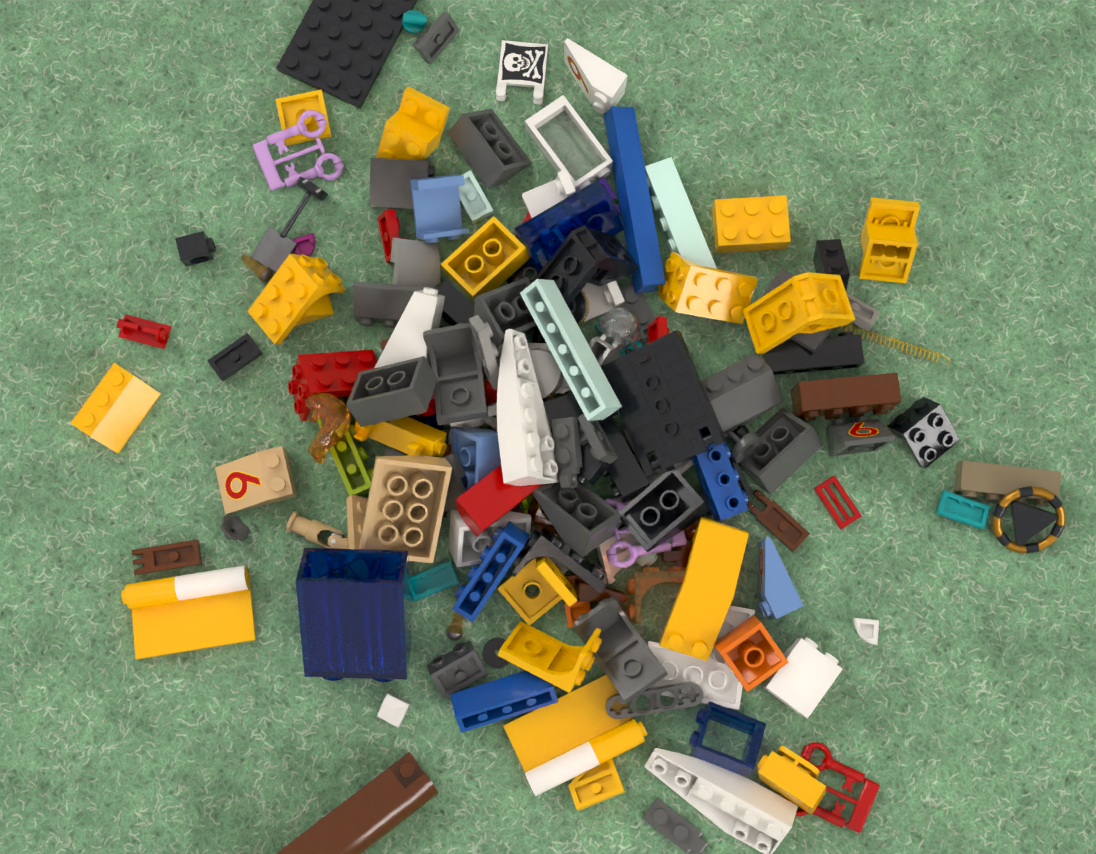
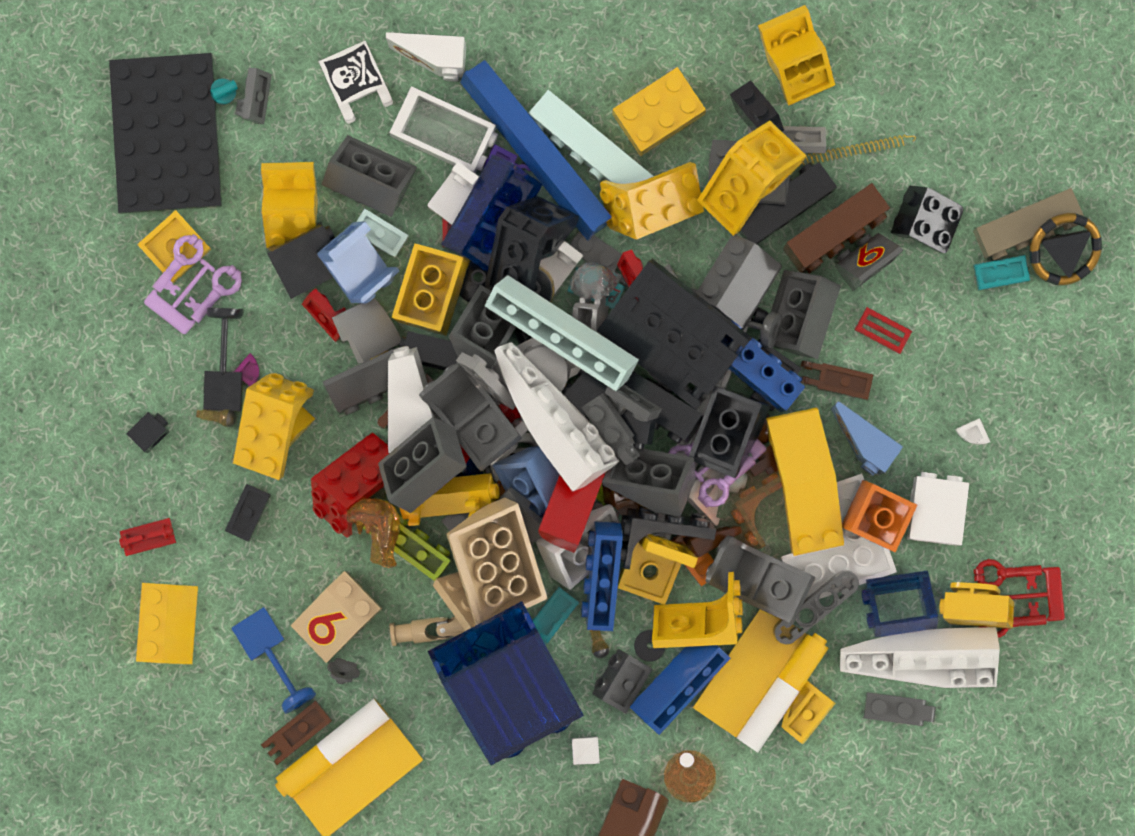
camera: 25 degrees left, 5 degrees up
none -> blue piece [231,607,316,714]
none -> clear orange tile [664,750,716,802]

